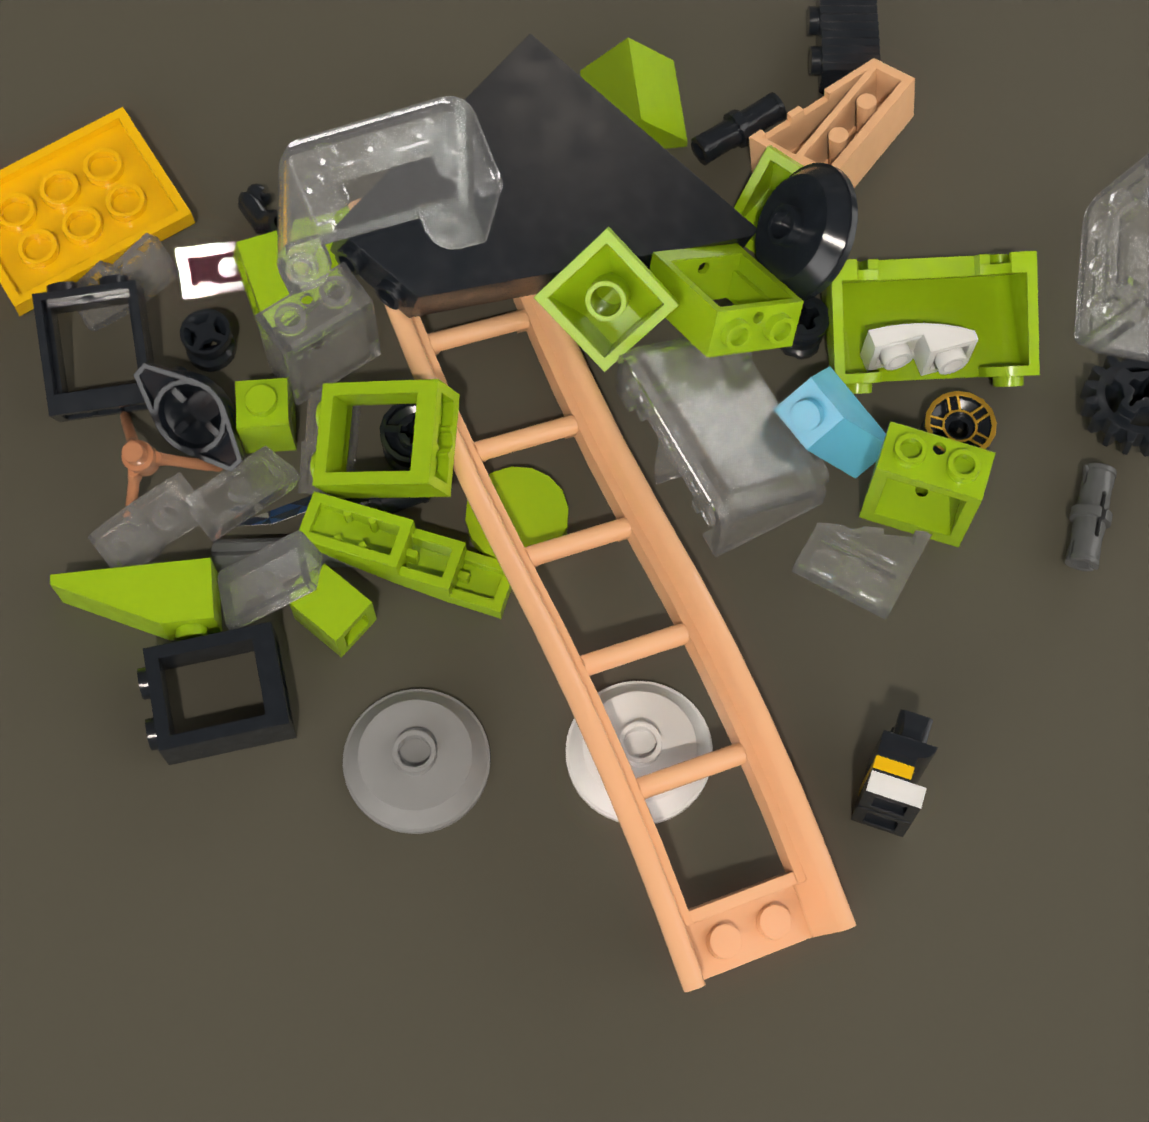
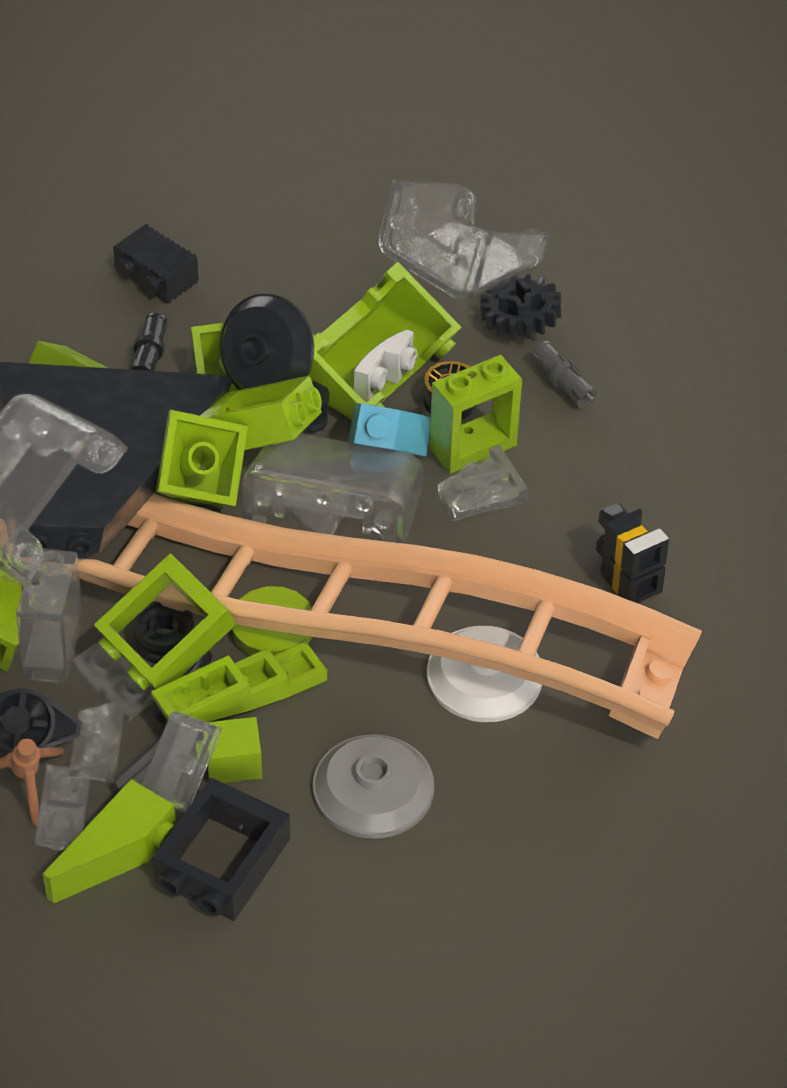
camera: 50 degrees left, 20 degrees down
lime brick [235,378,297,454] -> none
sticker [235,495,312,526] -> none
light nougat wedge [749,58,915,188] -> none

